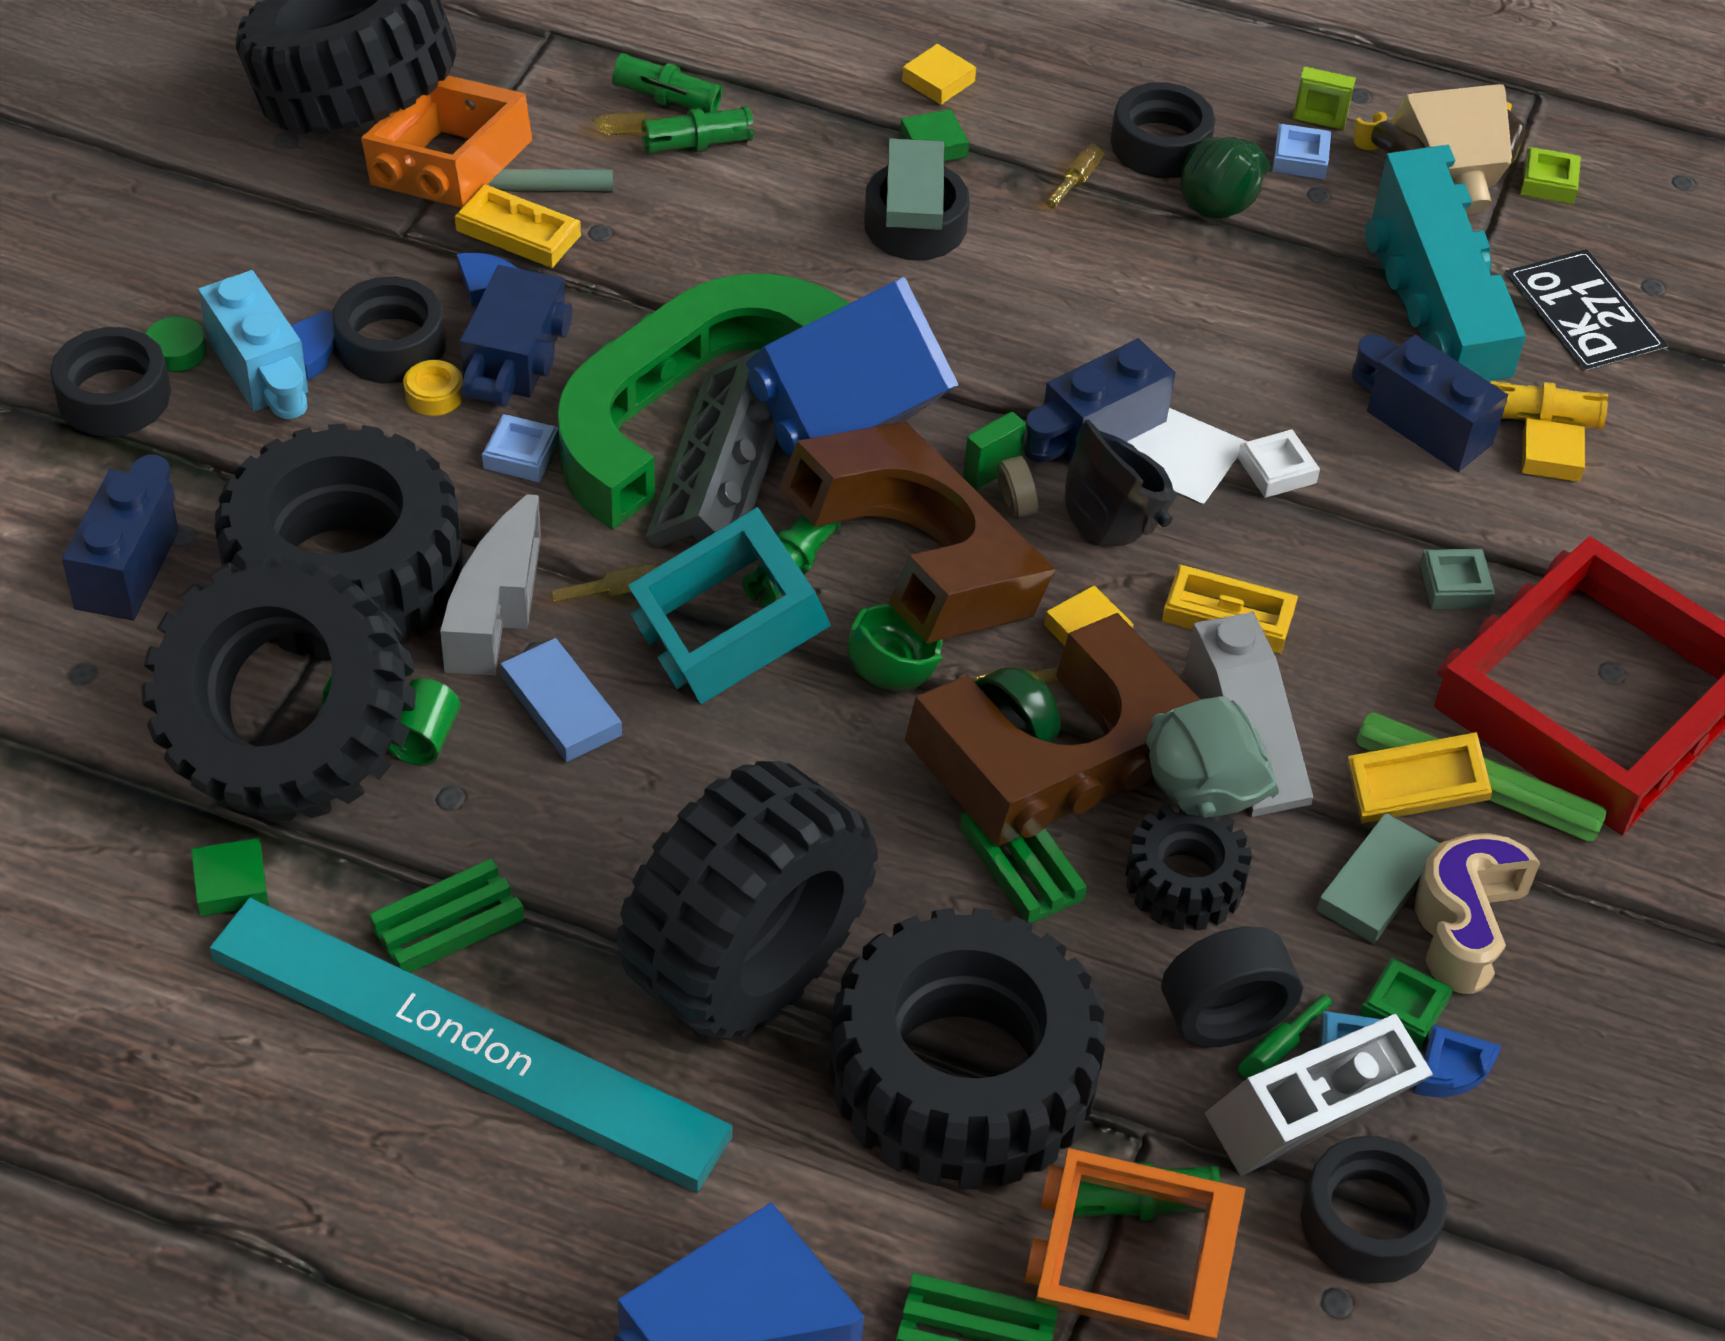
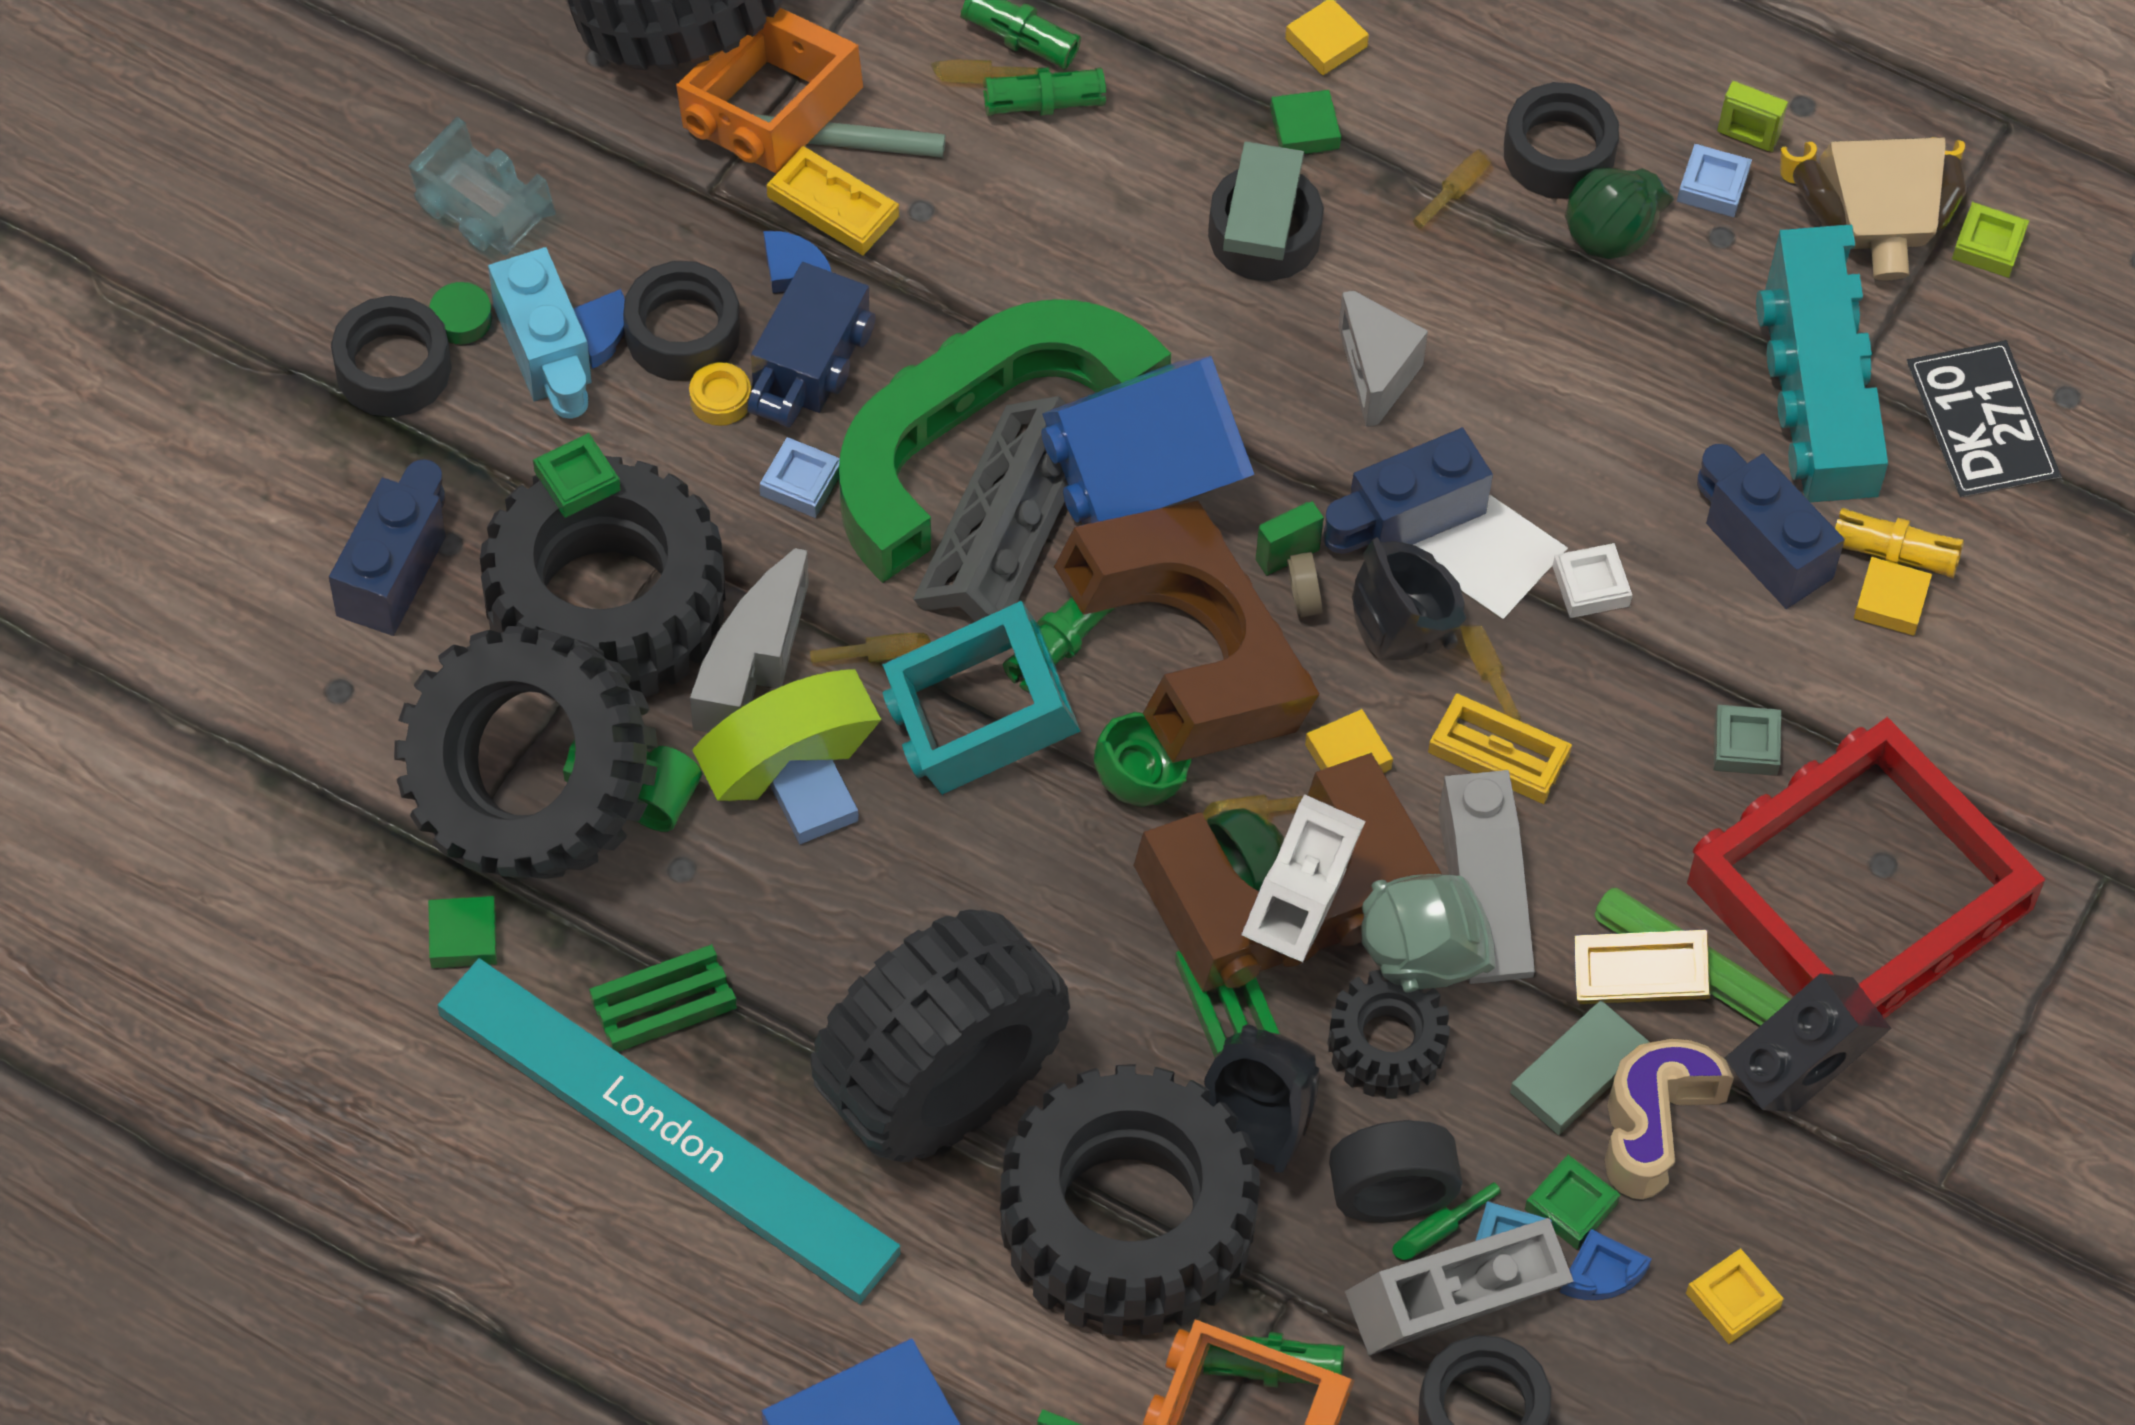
camera: 10 degrees right, 10 degrees up
none -> clear light blue window [408,117,556,256]
none -> green tile [533,433,621,518]
none -> lime brick [692,669,881,801]
none -> black helmet [1204,1024,1320,1173]
none -> white brick [1242,795,1366,962]
none -> light grey slope [1338,291,1428,427]
none -> clear yellow piece [1460,625,1521,721]
none -> yellow tile [1686,1248,1784,1344]
none -> black brick [1725,973,1892,1112]

